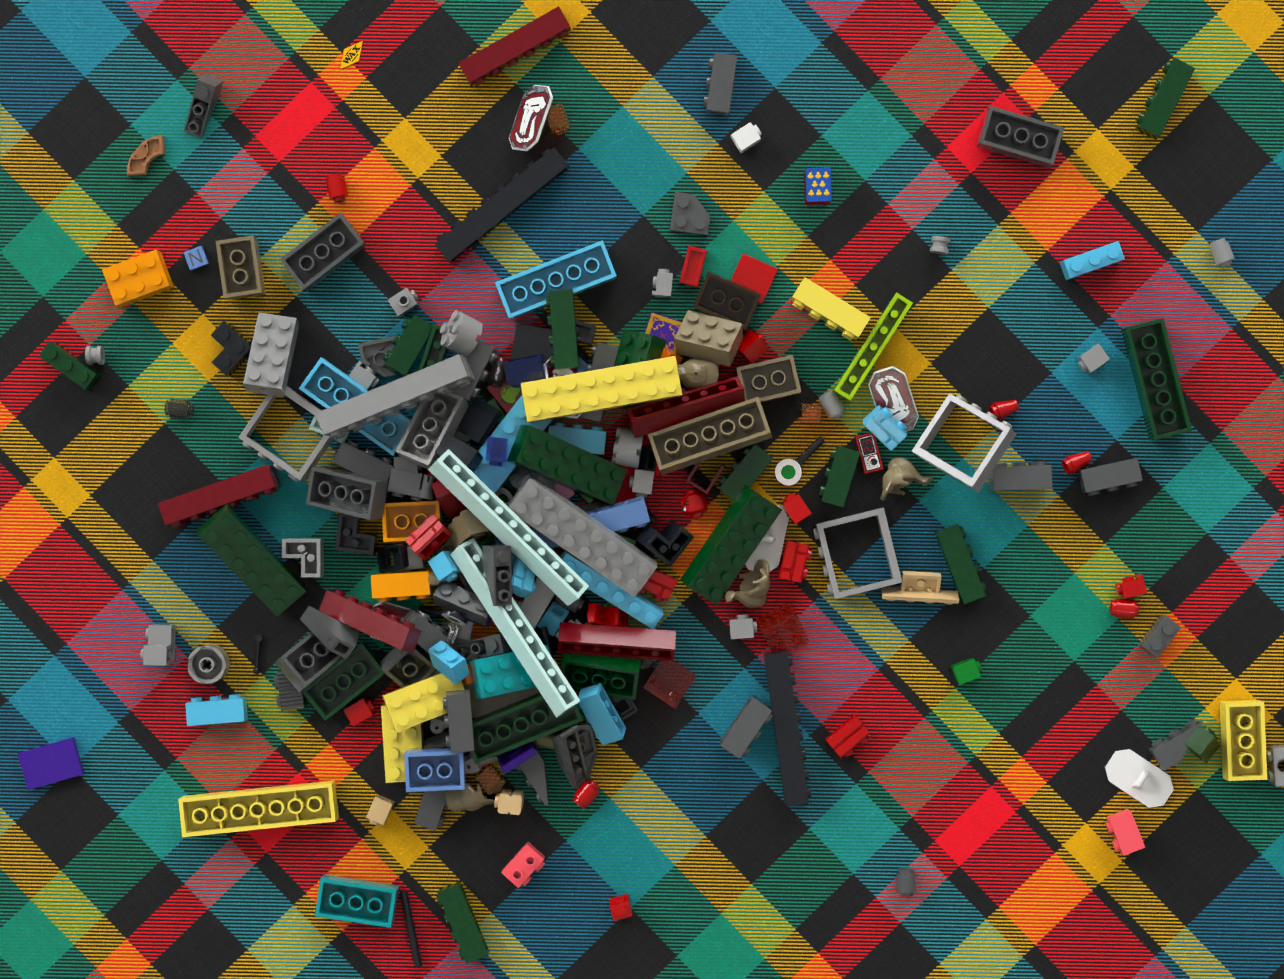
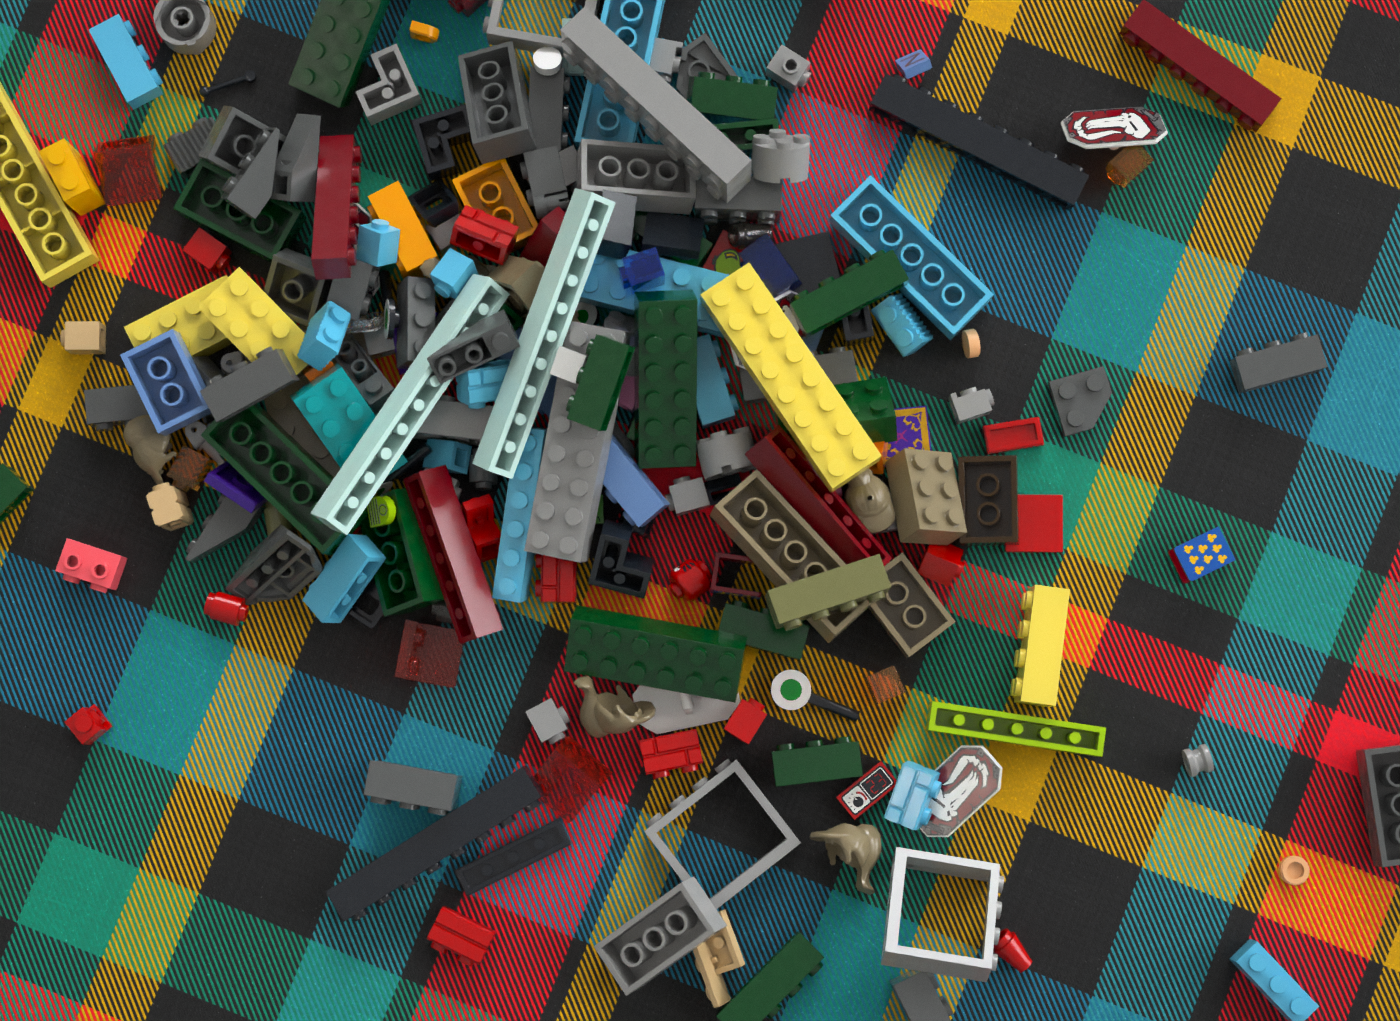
camera: 75 degrees right, 5 degrees down
white brick [731,122,762,153] -> none
light grey brick [818,390,845,420] -> none
none -> yellow brick [38,138,106,216]
none -> clear red bracket [93,135,162,206]
none -> dark grey slope [221,127,280,219]
none -> medium azure brick [356,219,400,267]
none -> lime tile [367,496,396,528]
none -> light orange tile [409,20,440,43]
none -> black tile [455,818,572,896]
none -> white tile [533,47,562,76]
none -> white tile [550,346,588,384]
none -> dark green brick [566,334,635,431]
none -> light grey brick [593,876,727,996]
none -> olive brick [765,554,891,631]
none -> medium azure brick [871,293,933,357]
none -> medium blue tile [895,49,932,79]
none -> light nougat tile [962,329,980,358]
none -> light nougat tile [1278,856,1310,885]

